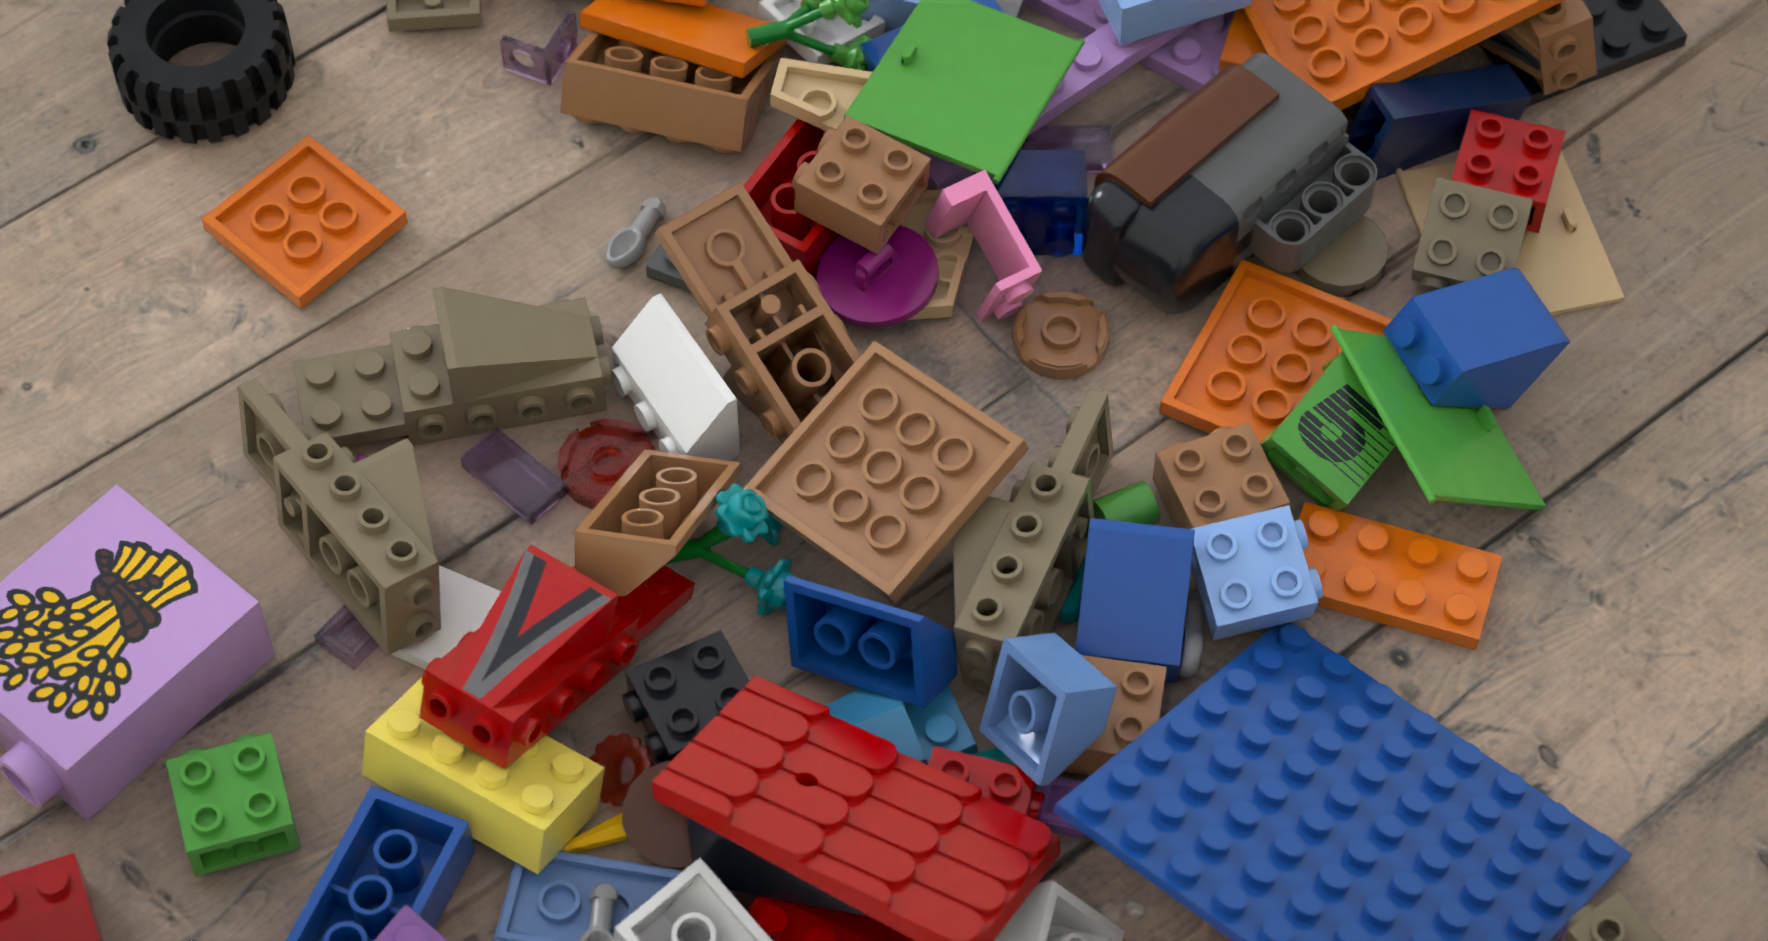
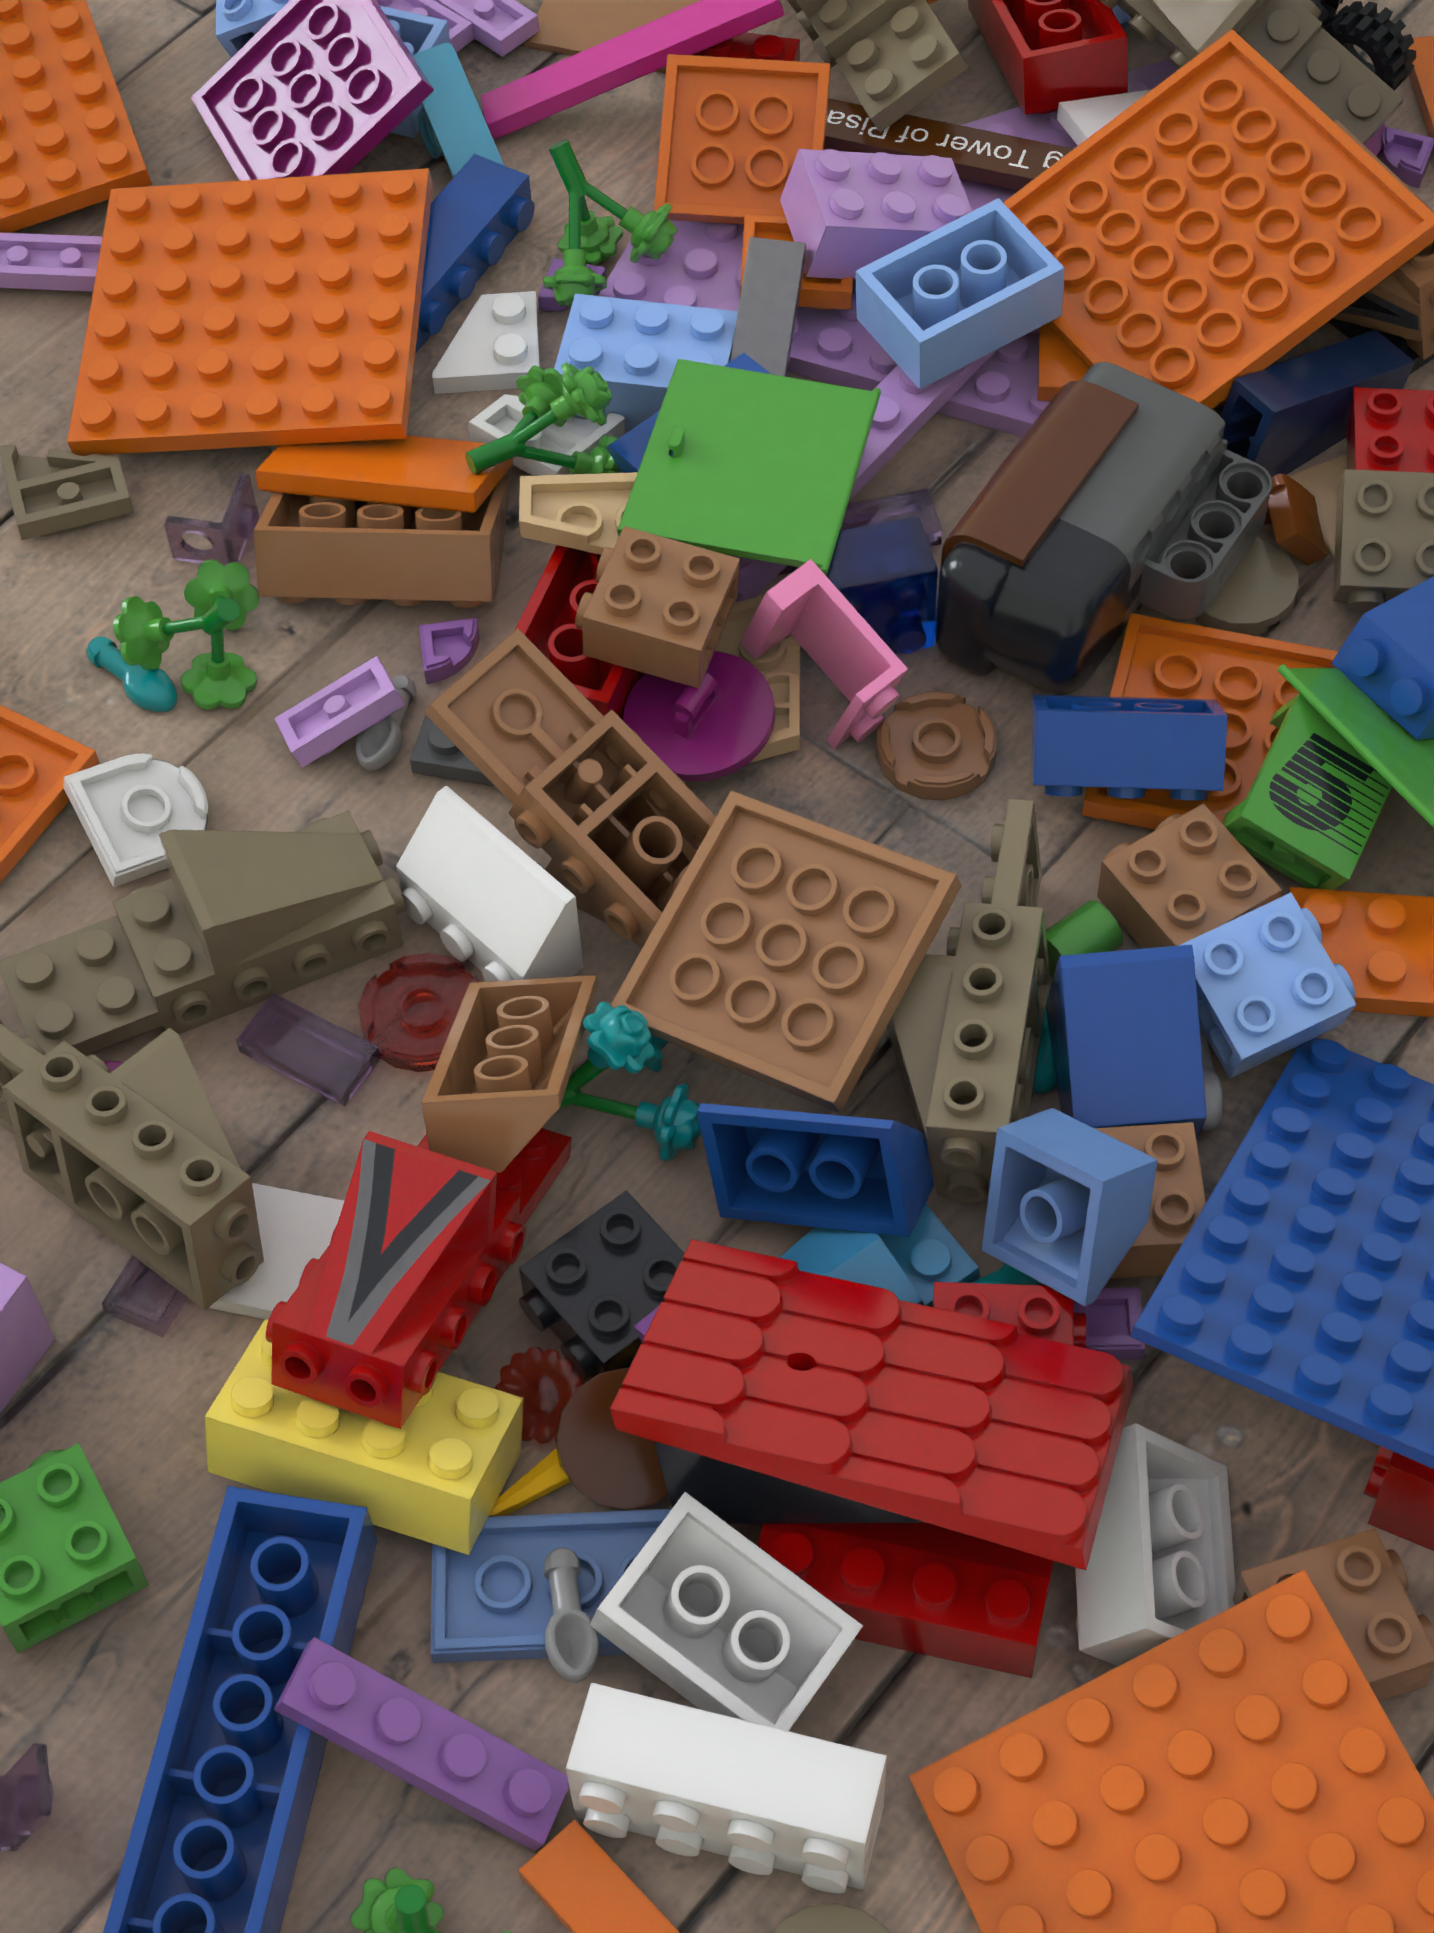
camera: 10 degrees left, 0 degrees up
none -> white tile [63,753,208,888]
none -> teal piece [86,636,177,712]
none -> bright green plant [113,559,260,710]
none -> lavender plate [274,656,405,768]
none -> medium lavender tile [419,618,479,684]
none -> blue slope [1031,694,1228,800]
none -> dark orange tile [1264,474,1328,566]

